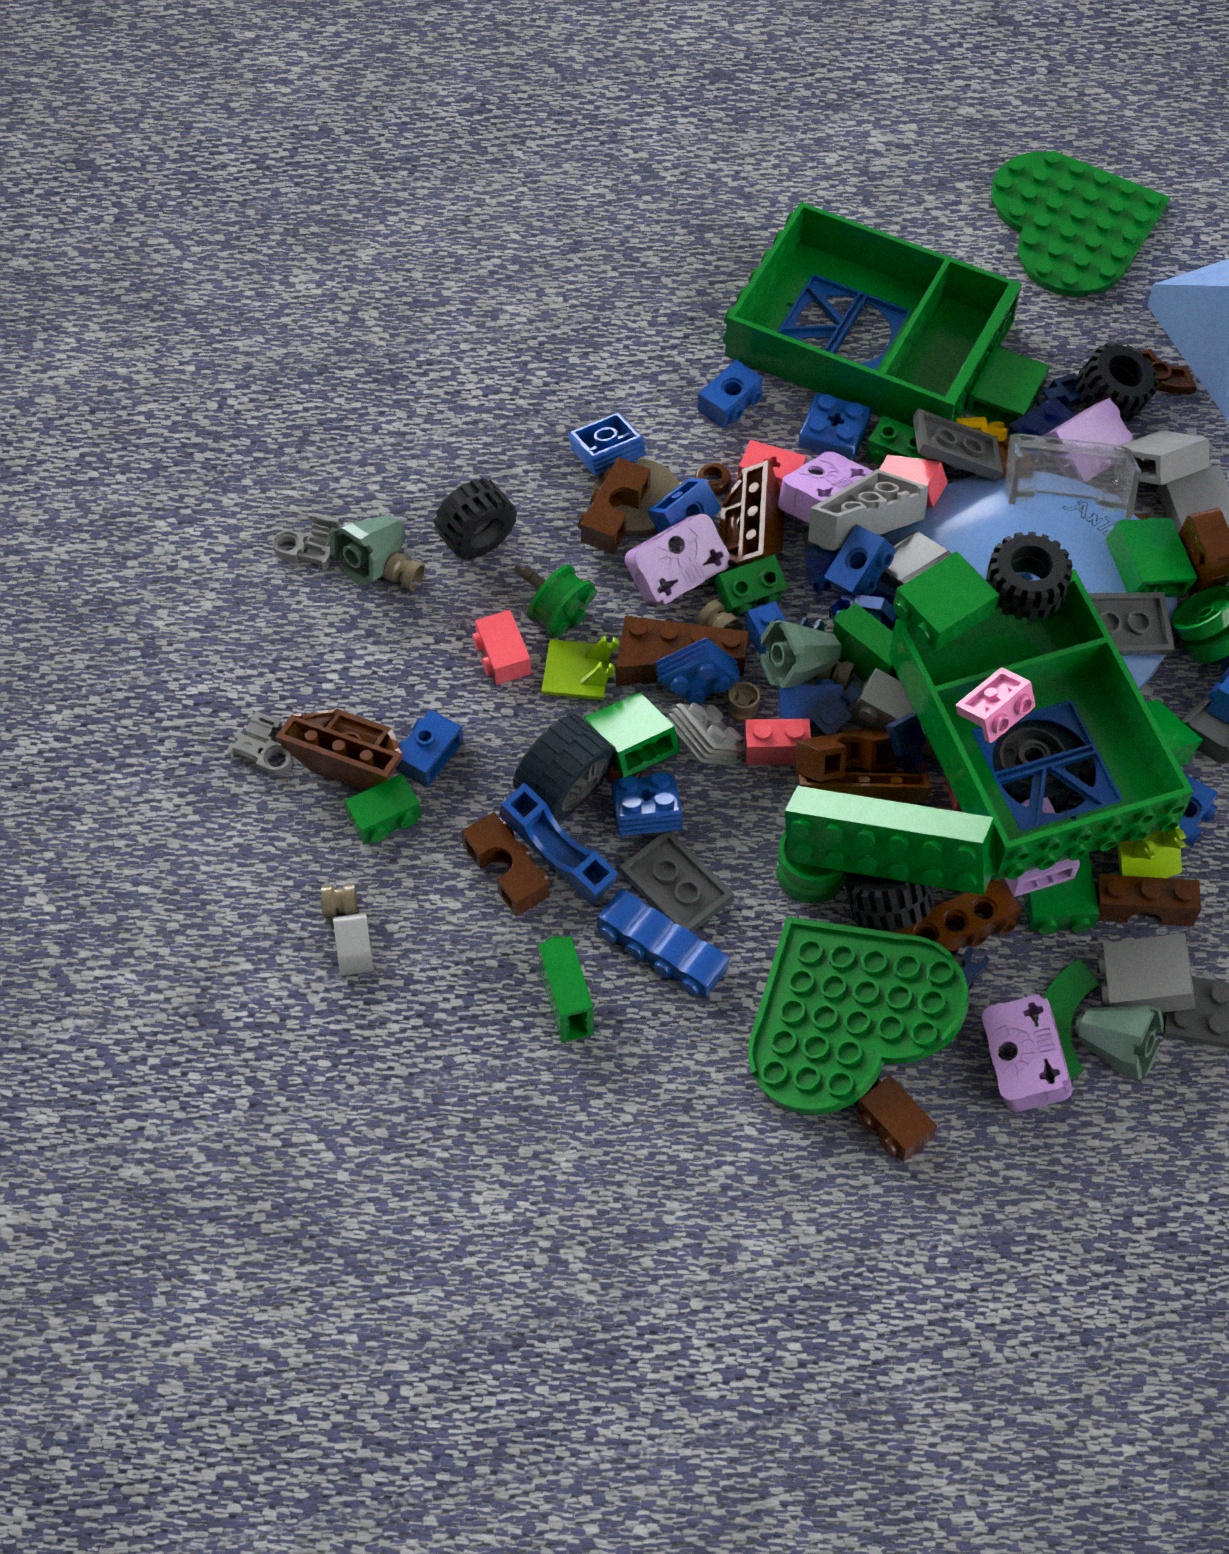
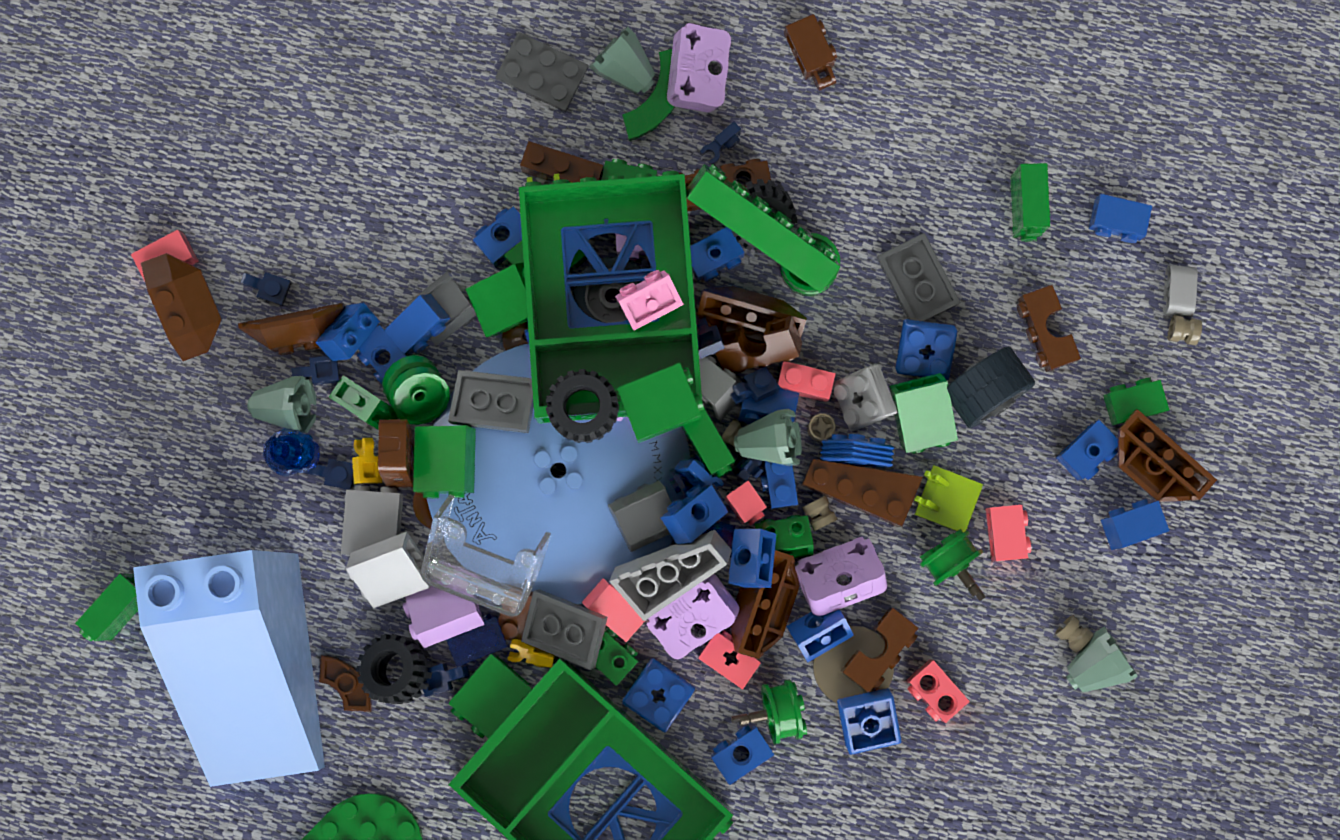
camera: 165 degrees left, 25 degrees up
light grey piece [227,711,293,775] -> none
light grey piece [273,512,340,570] -> none
black tyre [434,478,517,560] -> none
blue arch [499,783,619,906] -> none
blue brick [597,889,730,998] -> none
reddish brown piece [695,462,731,495] -> none
green plate [748,917,969,1115] -> none
light grey brick [1098,933,1196,1013] -> none
none -> coral brick [724,481,767,526]
none -> blue brick [729,529,776,588]
none -> green wheel [731,679,807,744]
none -> coral brick [906,659,970,723]
none -> blue brick [1089,194,1152,243]
none -> blue brick [1100,498,1170,550]

